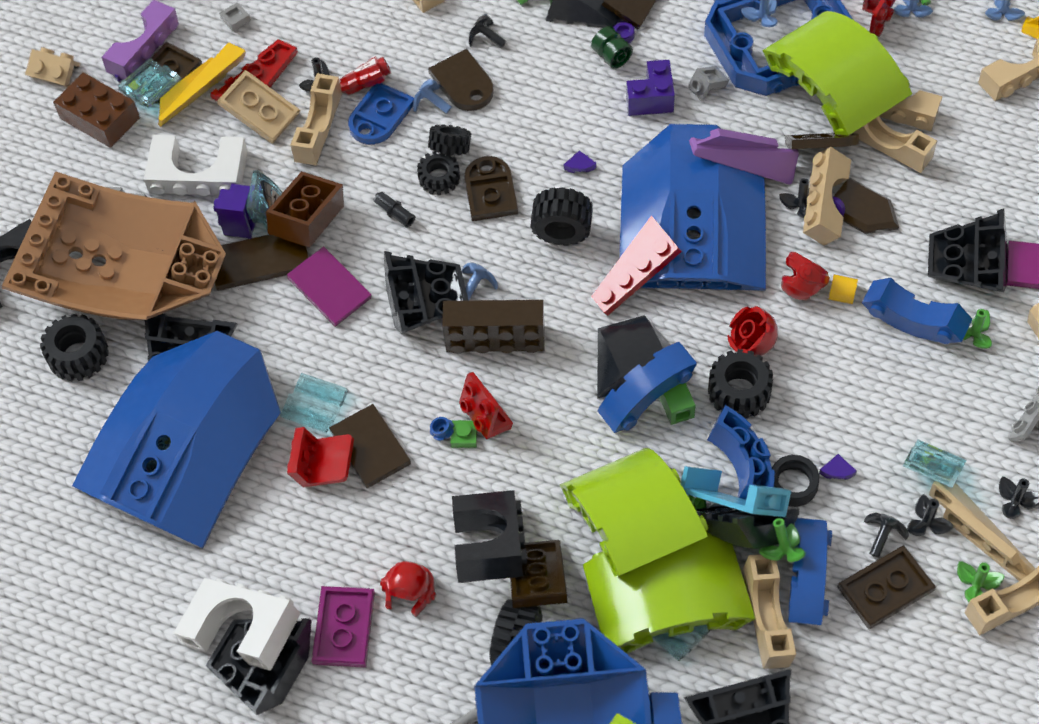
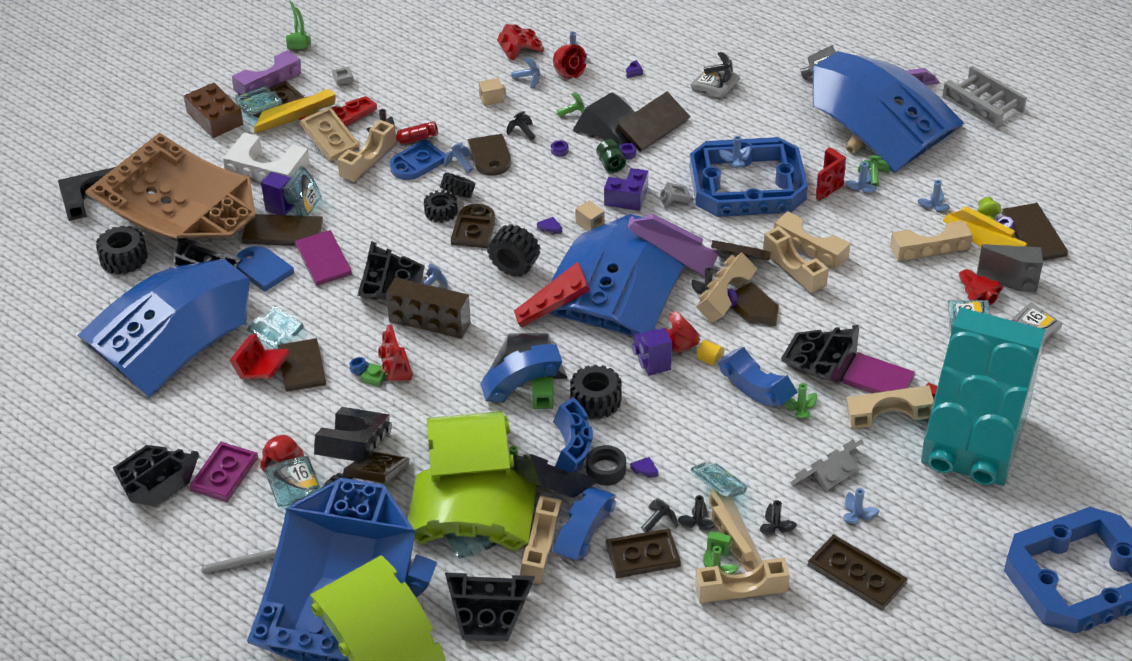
camera: 15 degrees right, 15 degrees down
tan bracket [25,47,81,87] -> none
white arch [174,578,301,671] -> none
reddish brown brick [266,171,344,248] -> none
black axle [373,191,416,228] -> none
medium azure panel [681,466,791,517] -> none
red cylinder [728,306,778,356] -> none
bright green plant [759,518,806,562] -> none
lime panel [762,11,912,136] -> none
none -> blue tile [236,246,294,292]
none -> clear light blue slope [264,456,321,507]
none -> dark purple tile [551,140,569,157]
none -> tan brick [575,200,605,231]
none -> dark purple brick [632,328,672,376]
none -> bright green plate [707,531,731,557]

